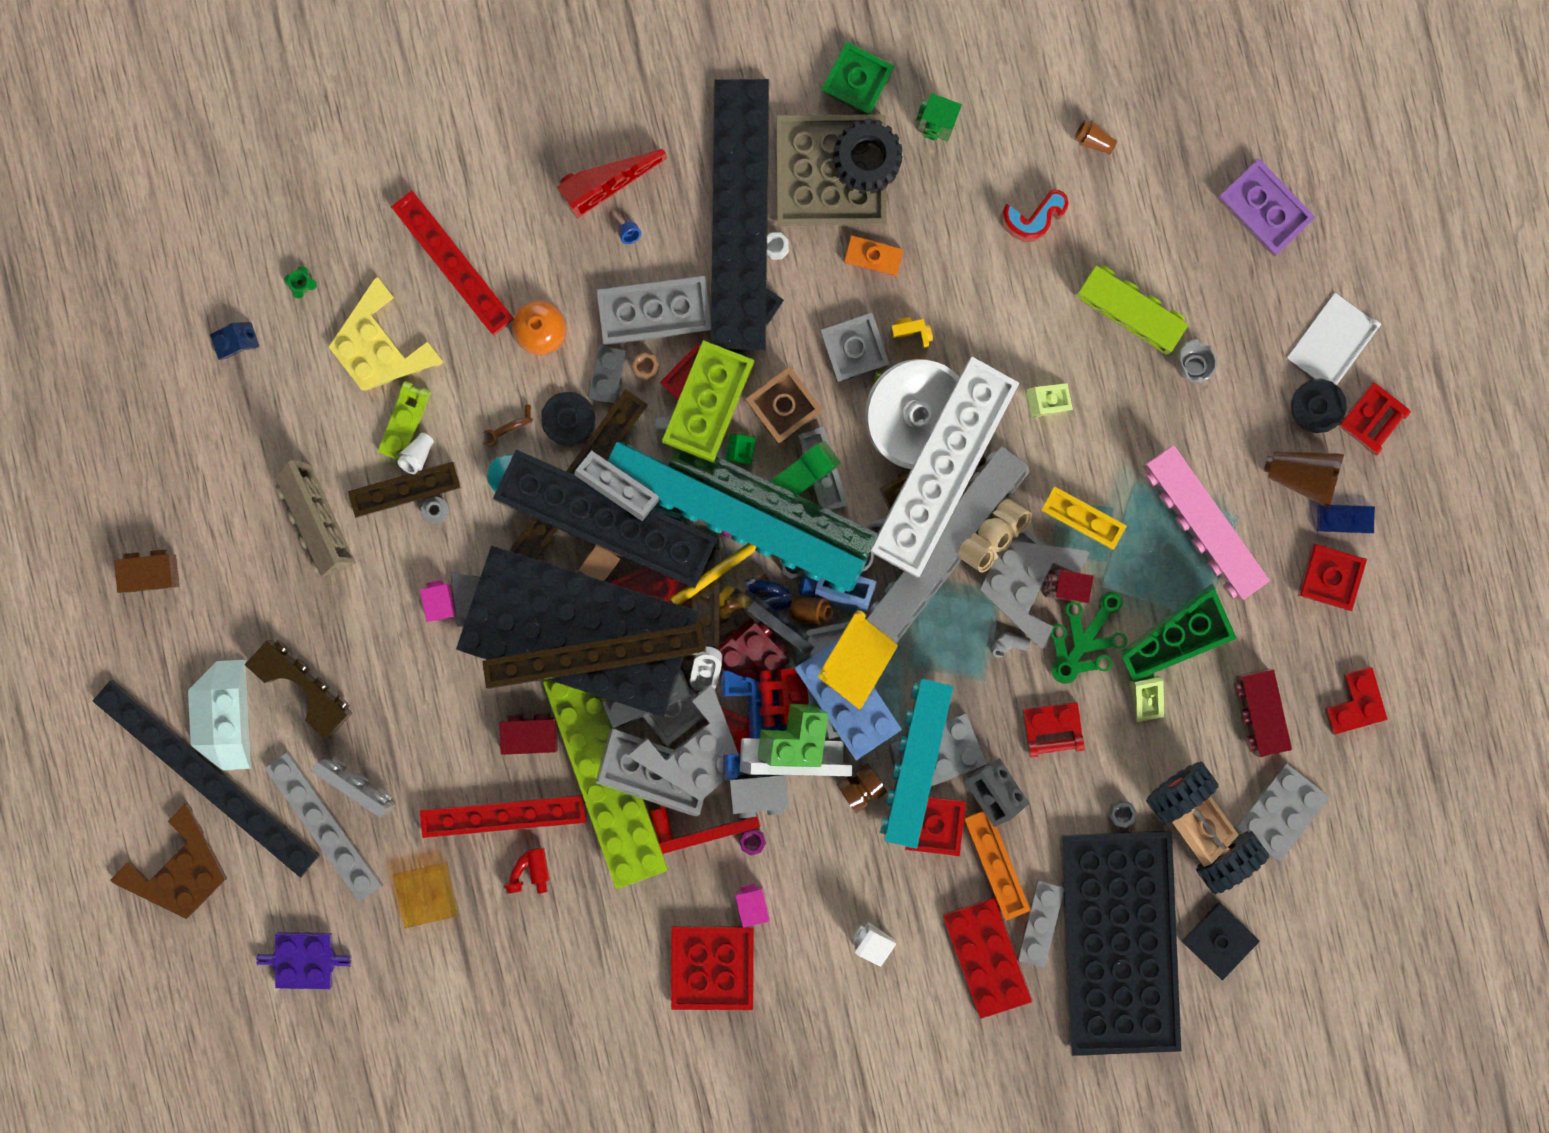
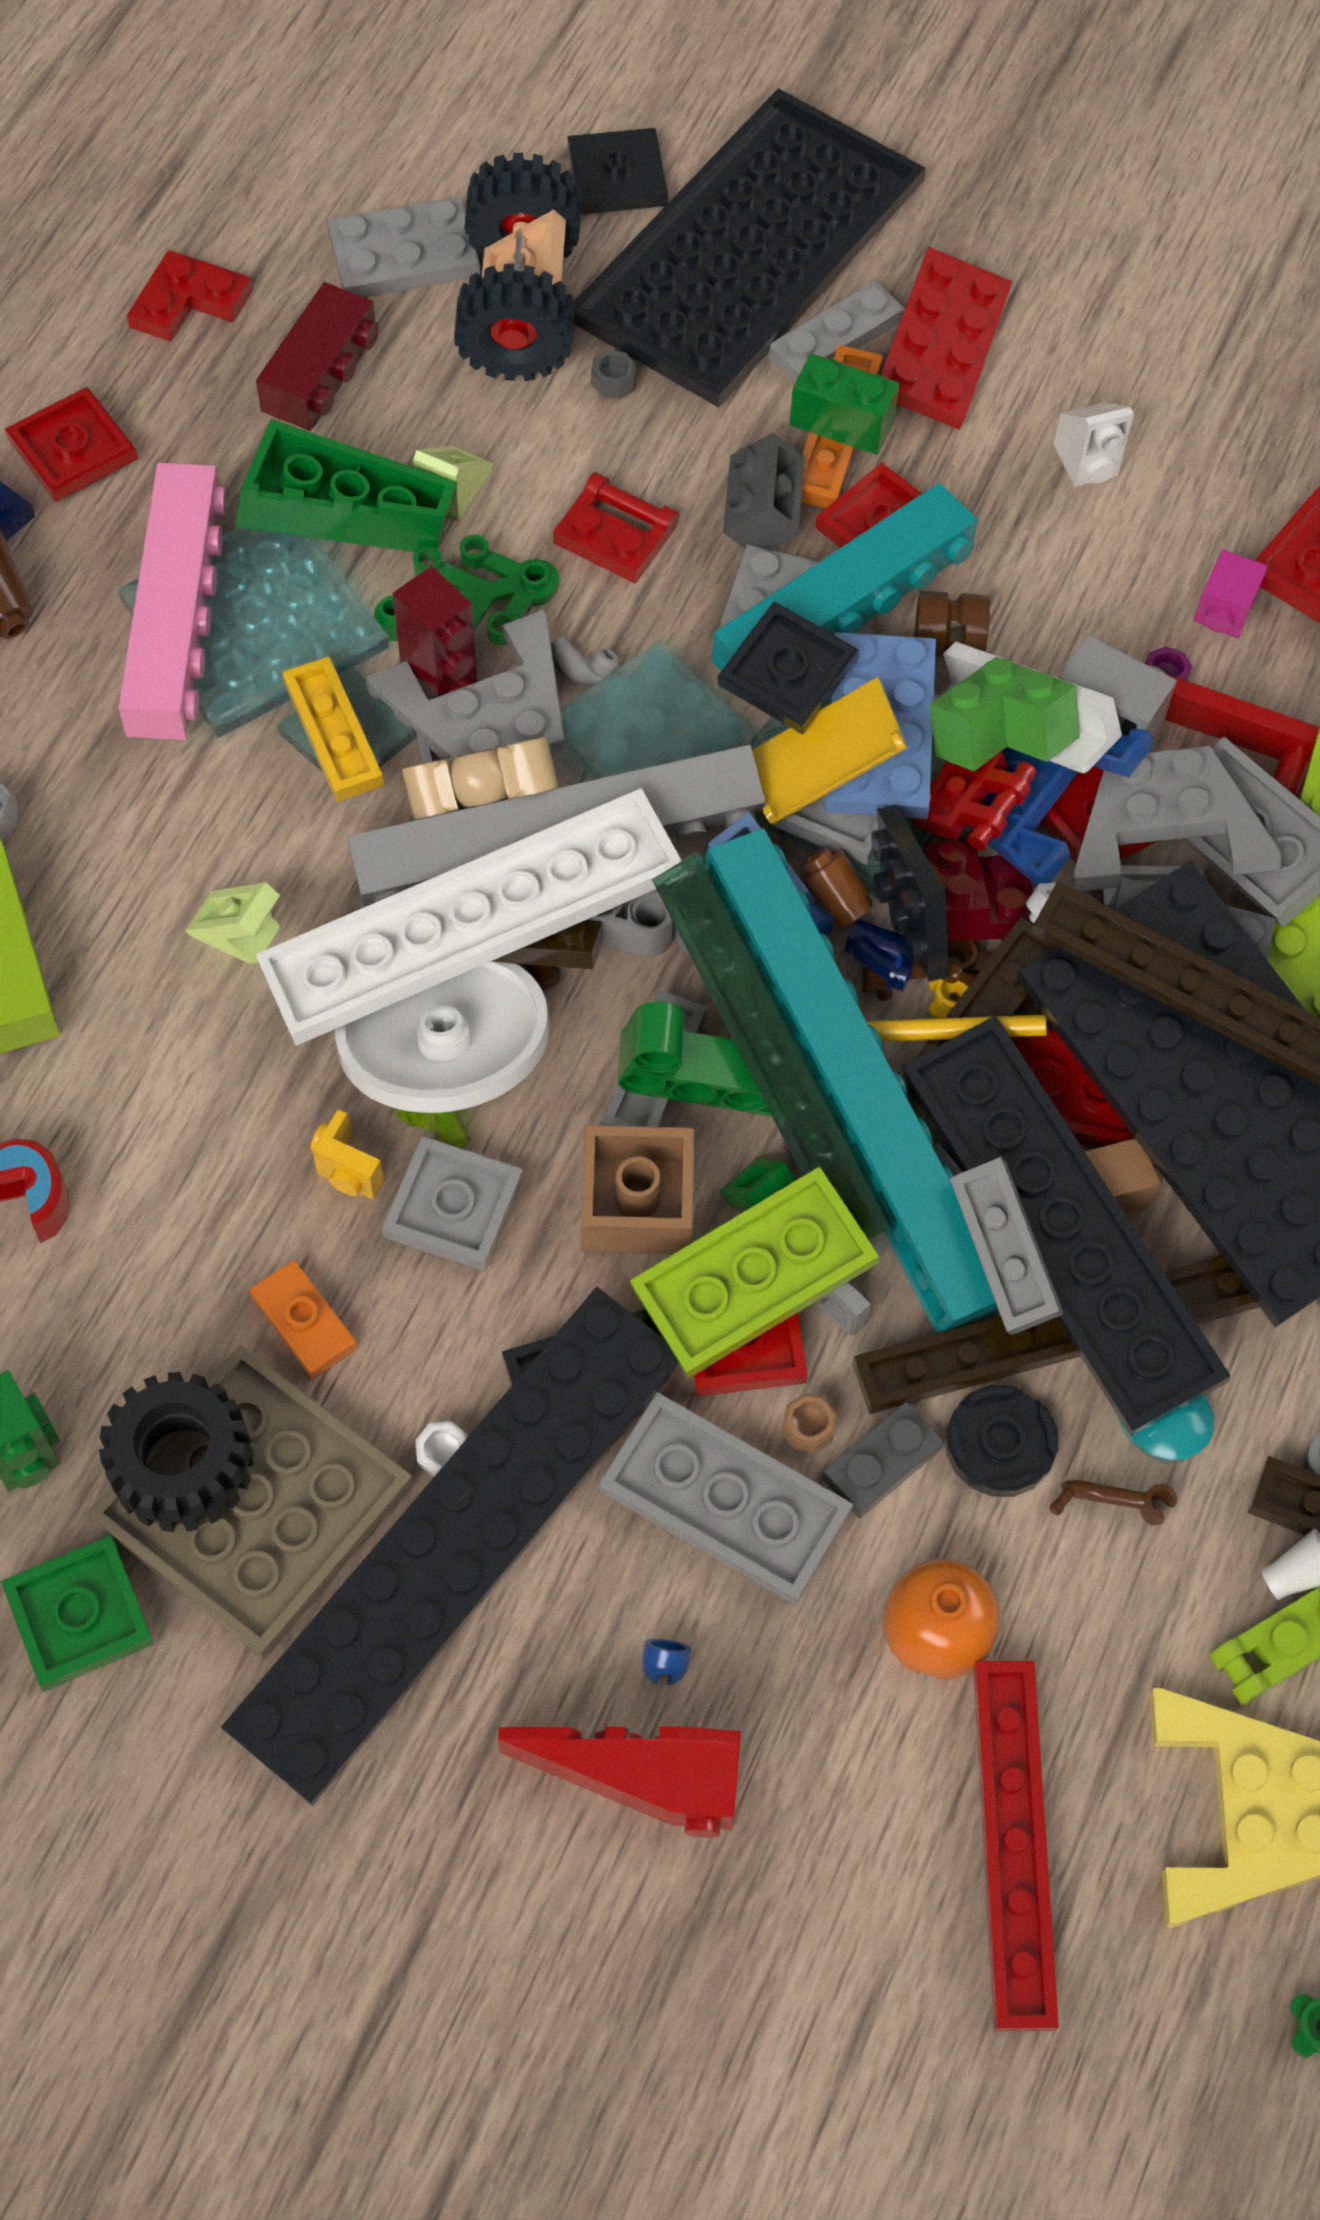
camera: 145 degrees left, 25 degrees down
none -> black plate [717,601,859,735]
none -> green brick [789,353,900,455]

